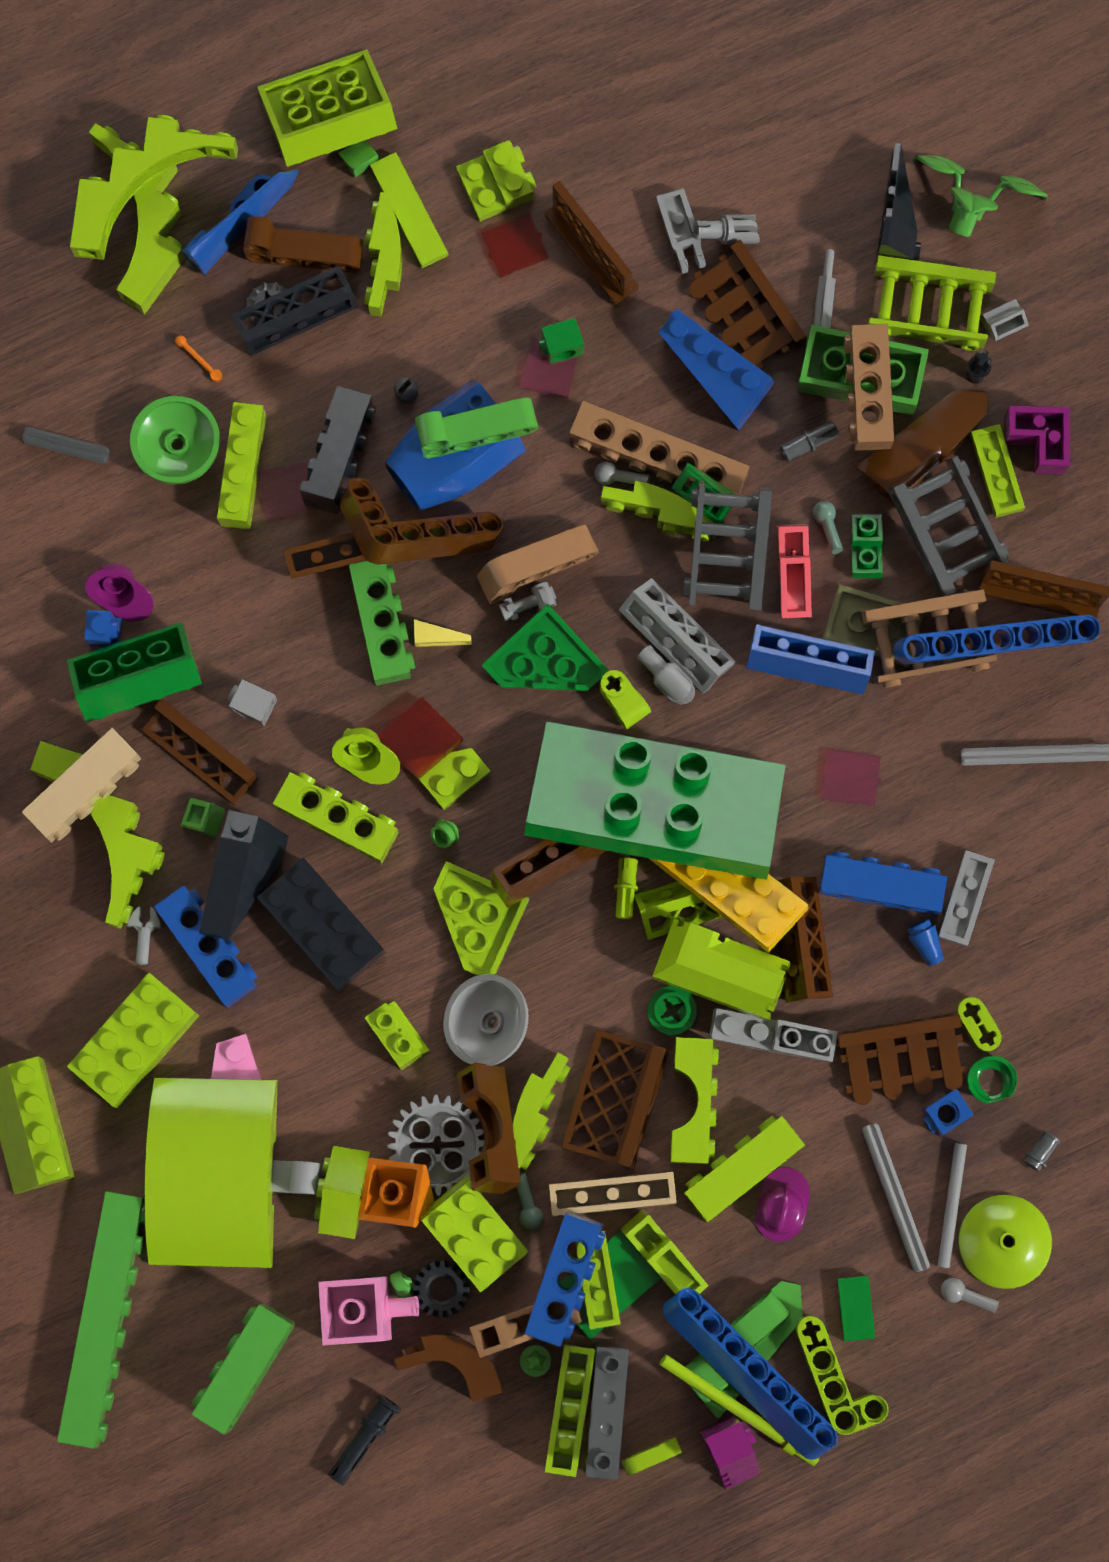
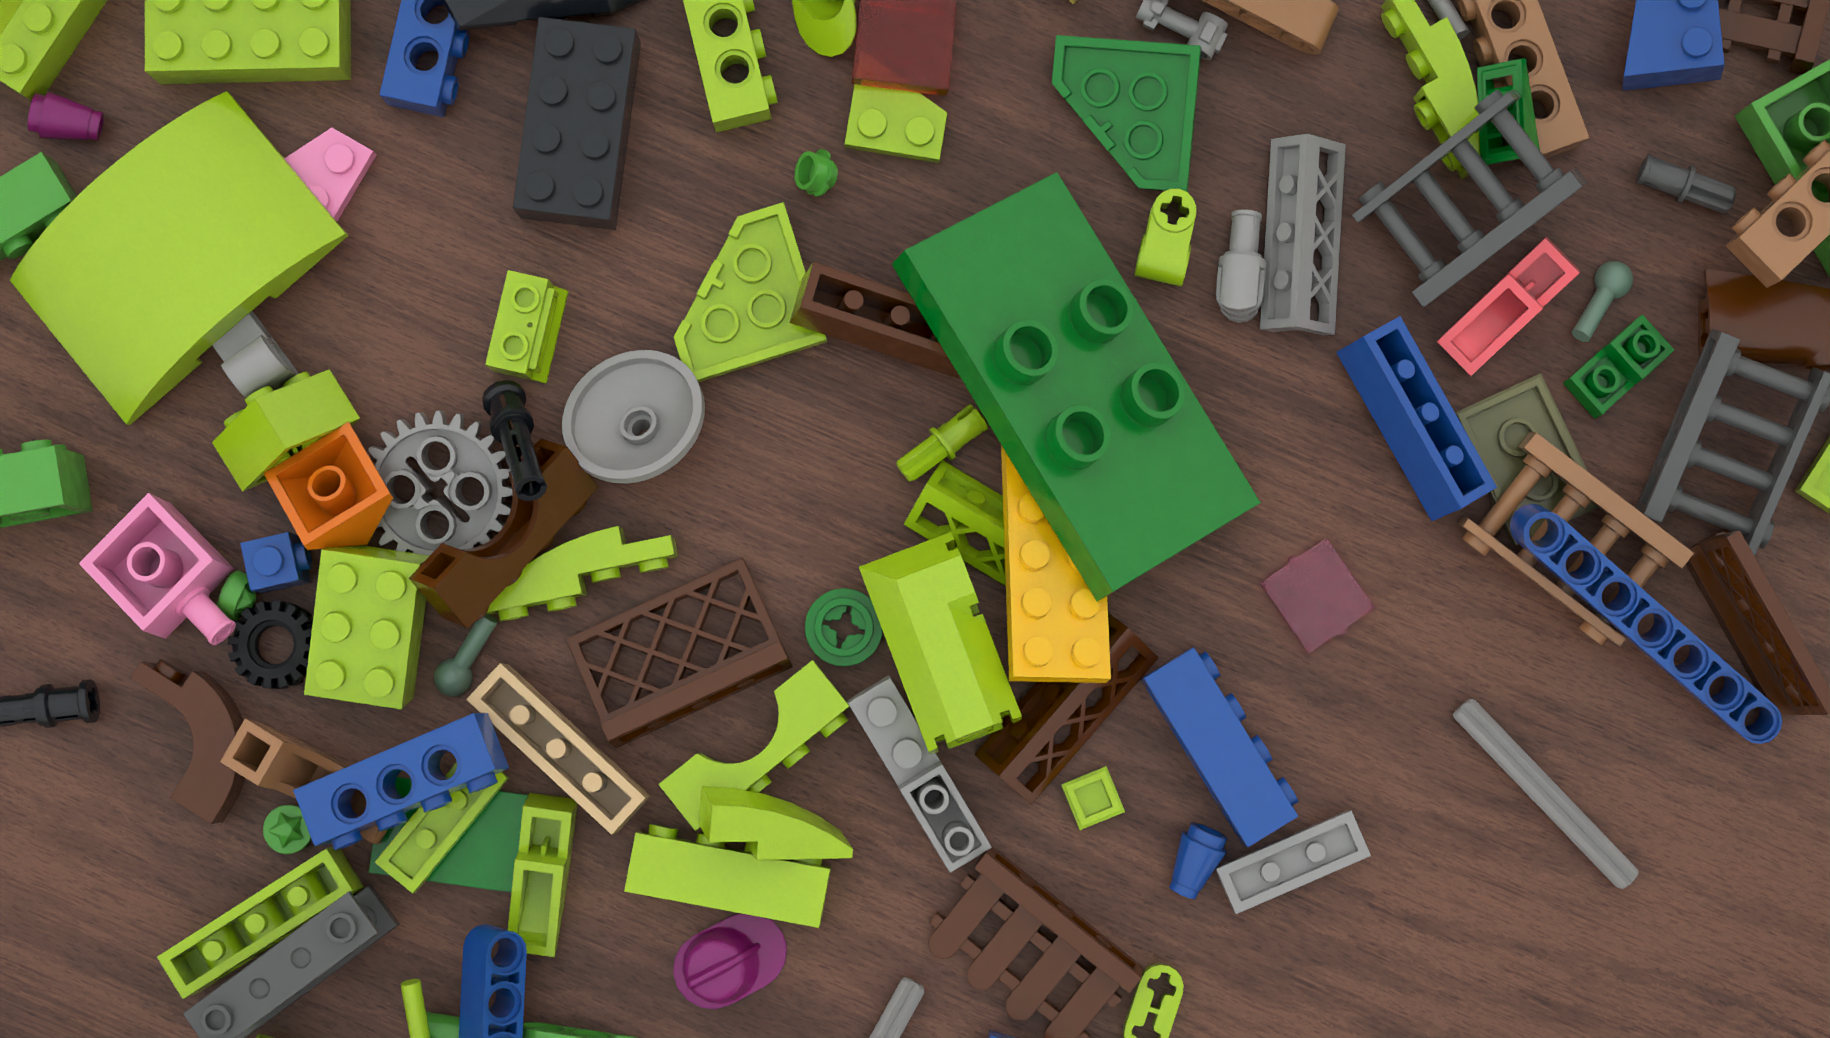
camera: 50 degrees right, 5 degrees up
none -> magenta cone [28,91,104,141]
none -> blue brick [240,532,313,594]
none -> black pin [482,380,547,501]
none -> lime slope [698,786,853,860]
none -> lime tile [1061,766,1125,830]

